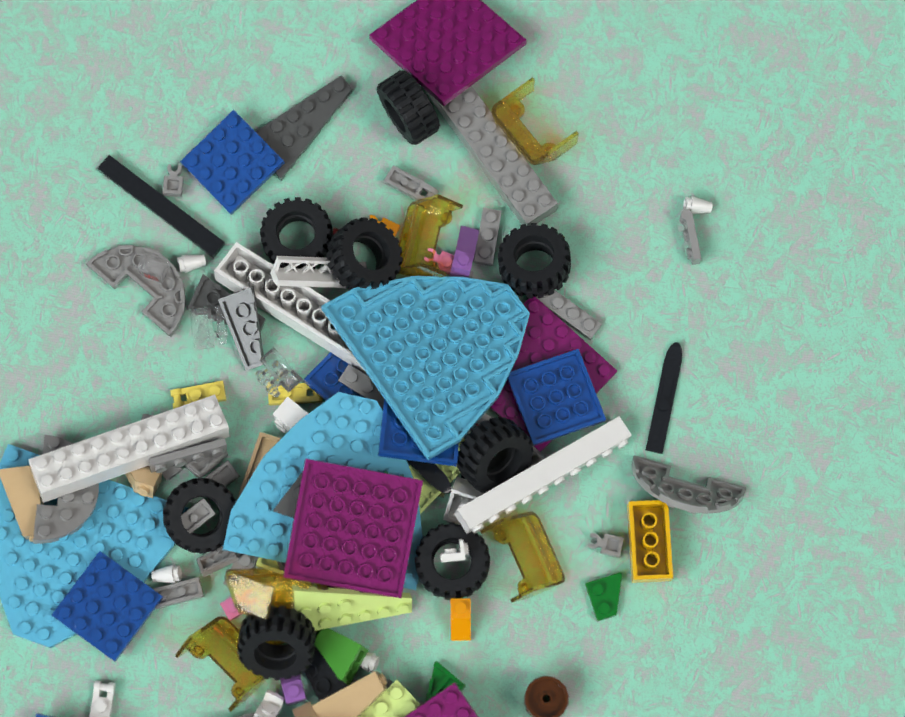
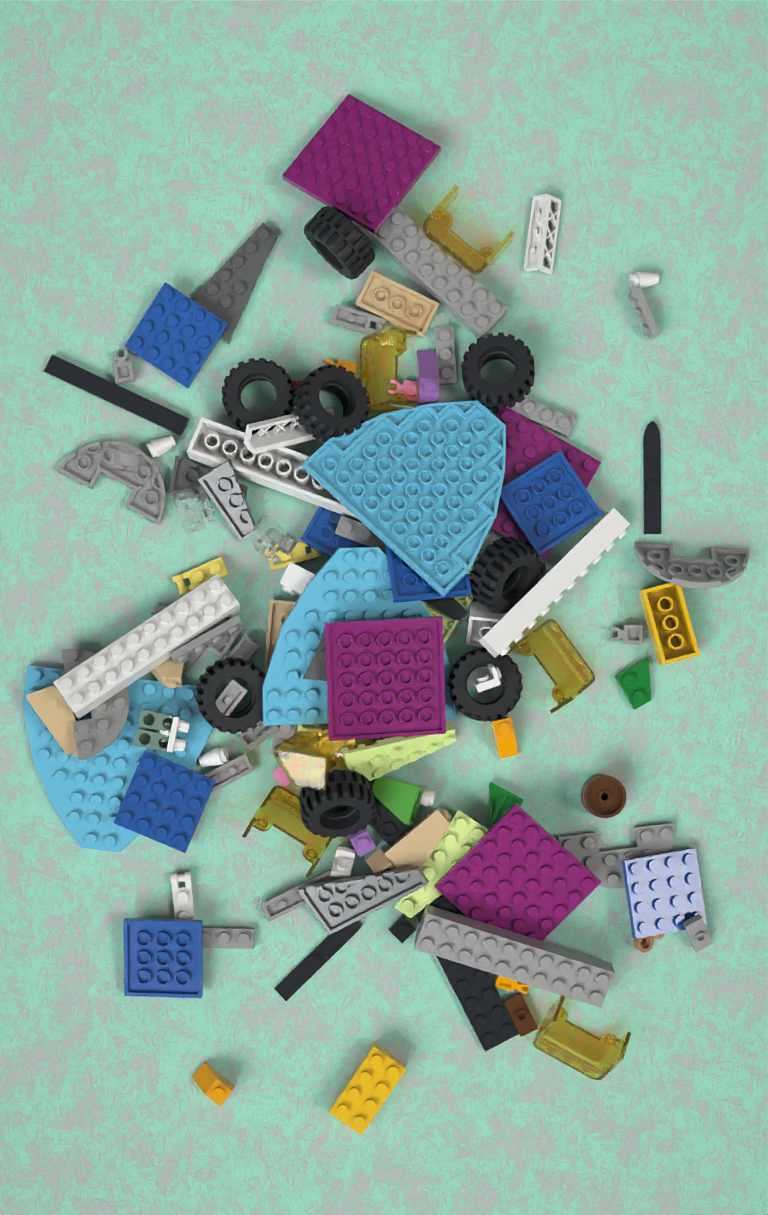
camera: 15 degrees left, 10 degrees up
none -> sand green hips [134,709,190,752]
none -> tan plate [355,271,440,339]
none -> white fence [523,193,562,274]

